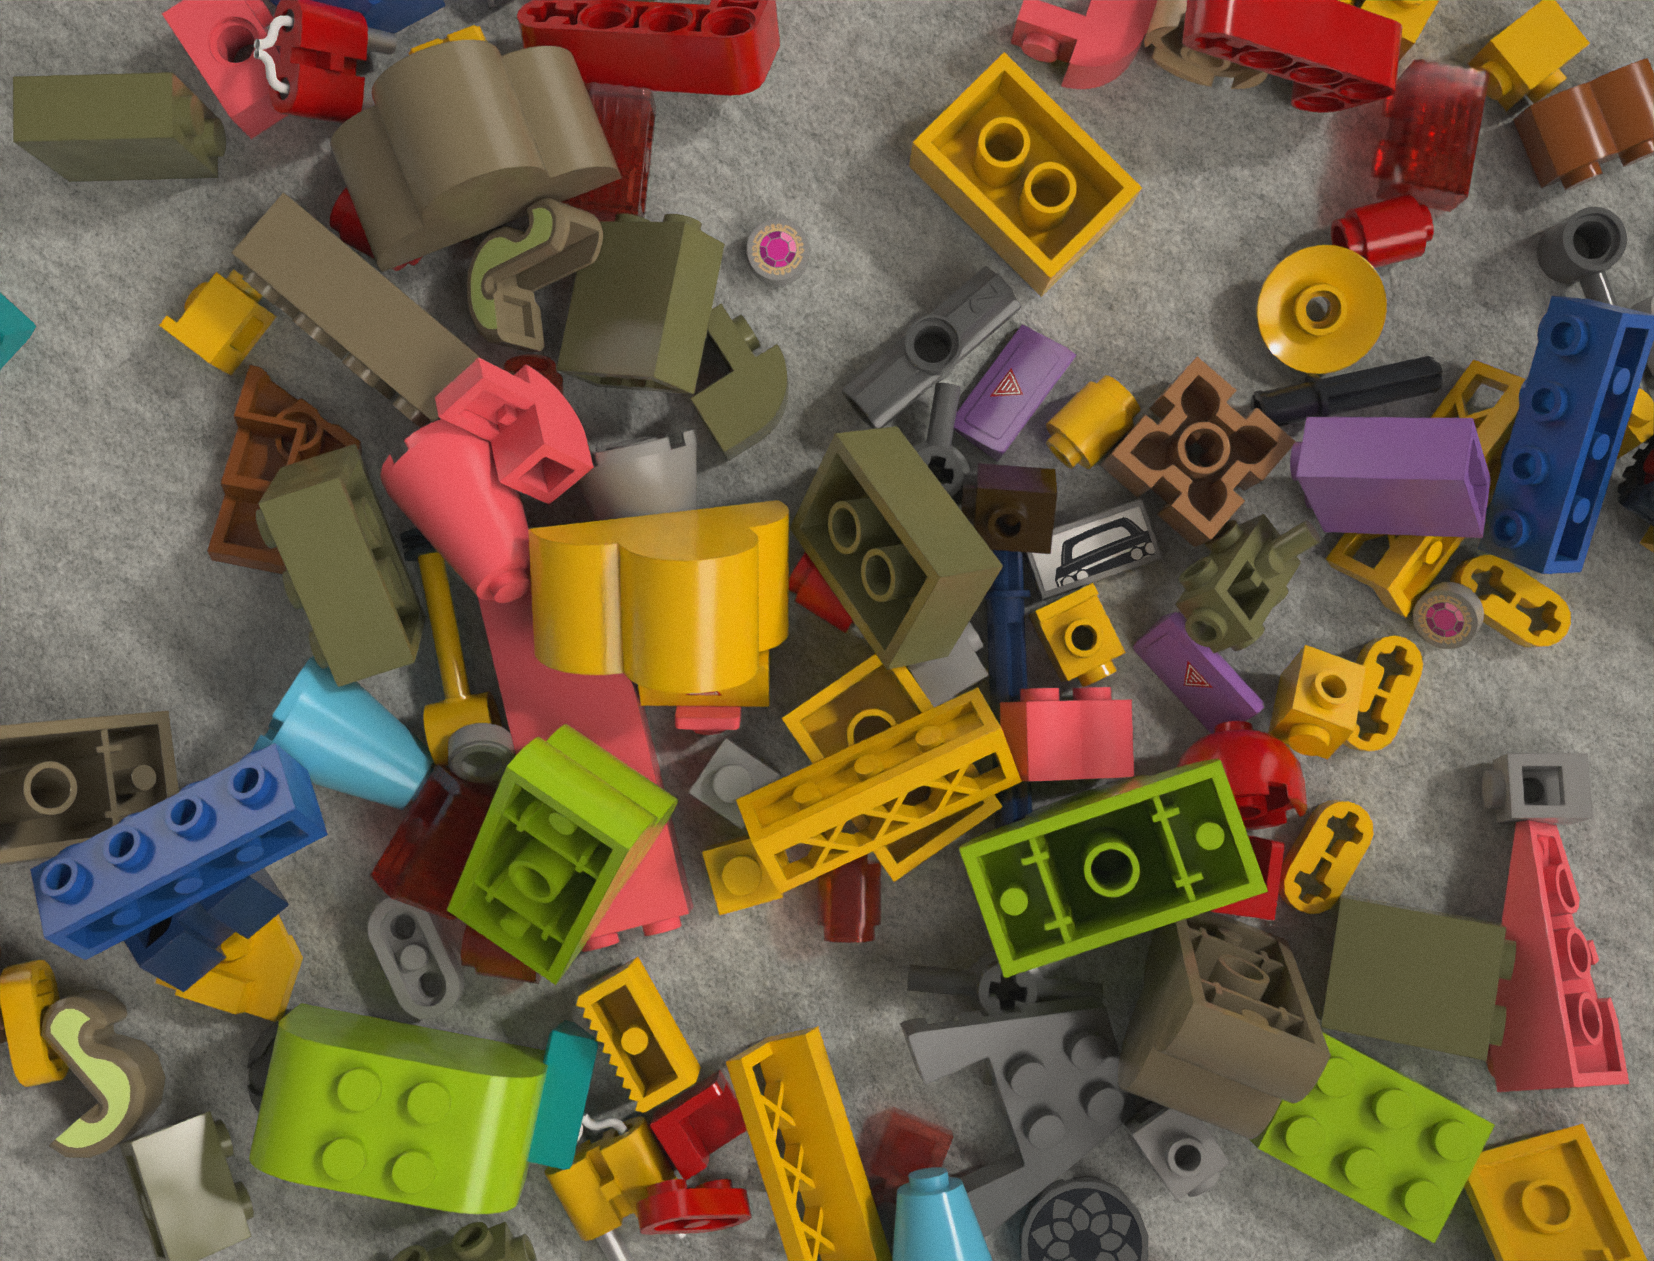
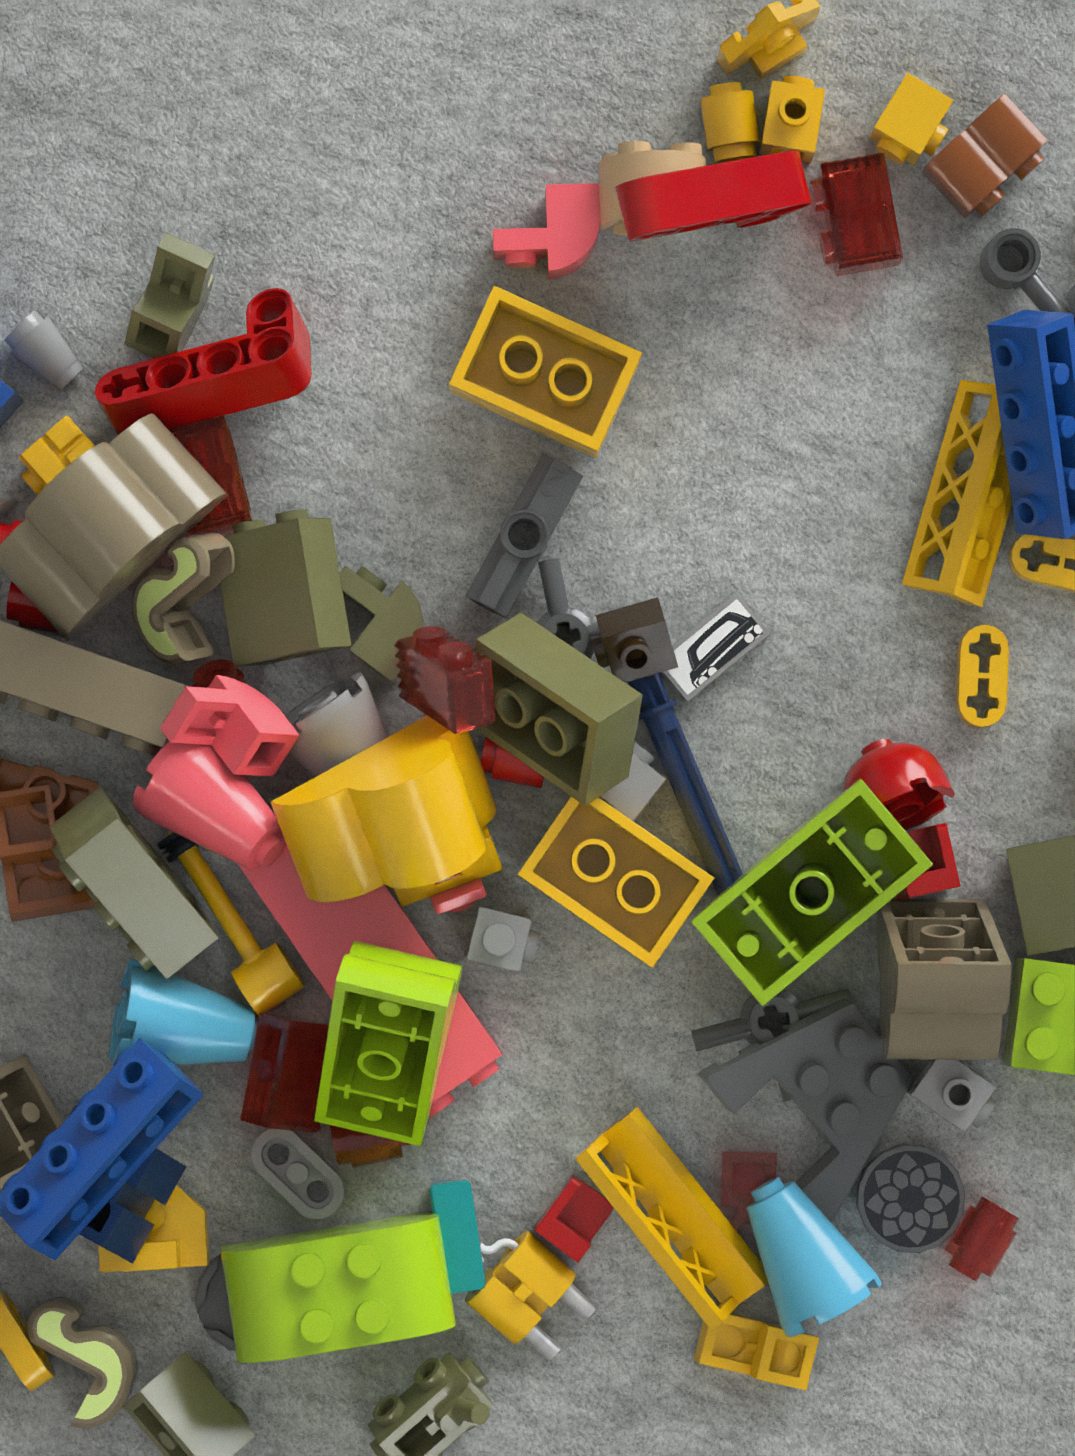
camera: 25 degrees left, 0 degrees up
light grey tile [448,723,515,783] -> none
yellow brick [576,957,701,1113] -> none
red plate [636,1179,752,1235] -> none
yellow brick [702,835,789,916] -> none
yellow fence [736,687,1022,895] -> none
tile [747,218,810,286] -> none
clear red brick [817,854,881,943] -> none
medium lavender slope [954,324,1076,462] -> none
coral brick [1000,687,1134,781] -> none
yellow brick [1028,583,1126,688] -> none
yellow brick [1046,375,1141,469] -> none
medium nougat brick [1100,356,1296,547] -> none
medium lavender slope [1133,612,1264,734] -> none
olive brick [1175,514,1321,653] -> none
black axle [1251,356,1443,427] -> none
yellow dish [1256,245,1387,374] -> none
yellow brick [1268,645,1366,760] -> none
yellow beam [1278,800,1374,914] -> none
medium lavender brick [1290,417,1491,538] -> none
red brick [1331,194,1434,268] -> none
tile [1413,582,1484,649] -> none
none -> clear red brick [394,626,496,734]

